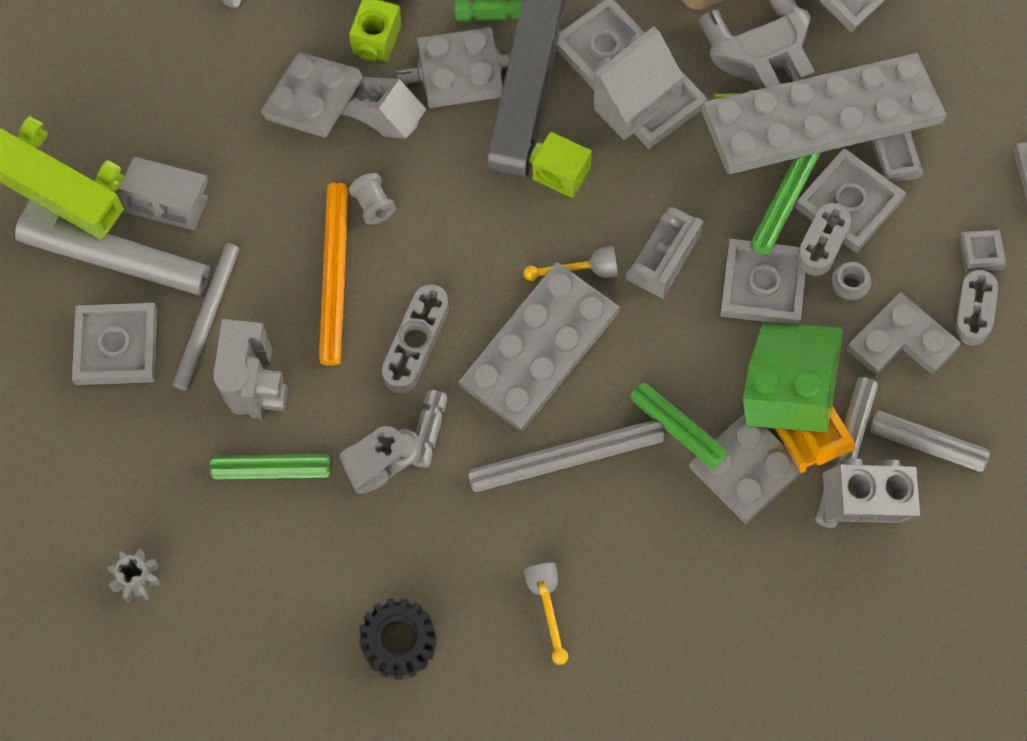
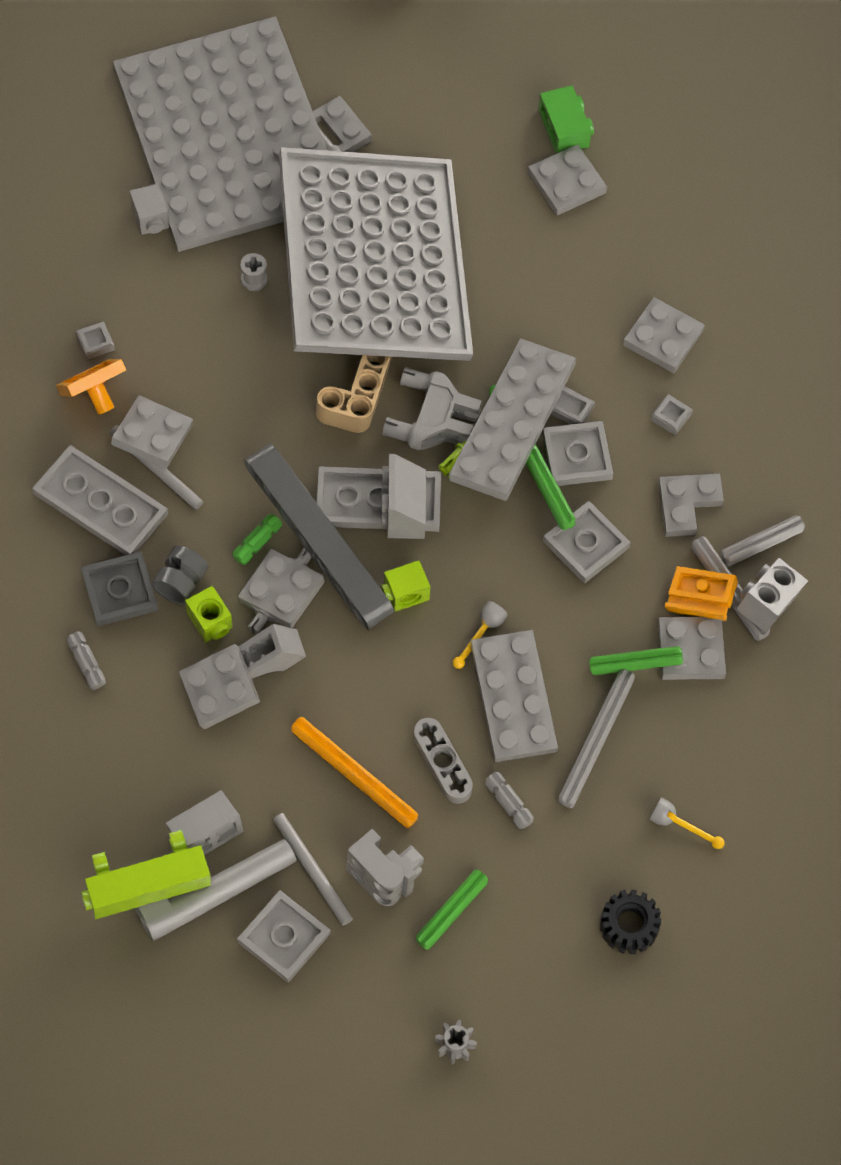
camera: 55 degrees left, 5 degrees down
light grey piece [339,426,421,494] -> none
light grey bush [349,173,396,225] -> none
light grey hinge [625,207,703,299] -> none
bright green slope [743,322,843,433] -> none
light grey beam [797,203,851,276] -> none
light grey plate [831,262,871,301] -> none
light grey beam [954,270,999,346] -> none

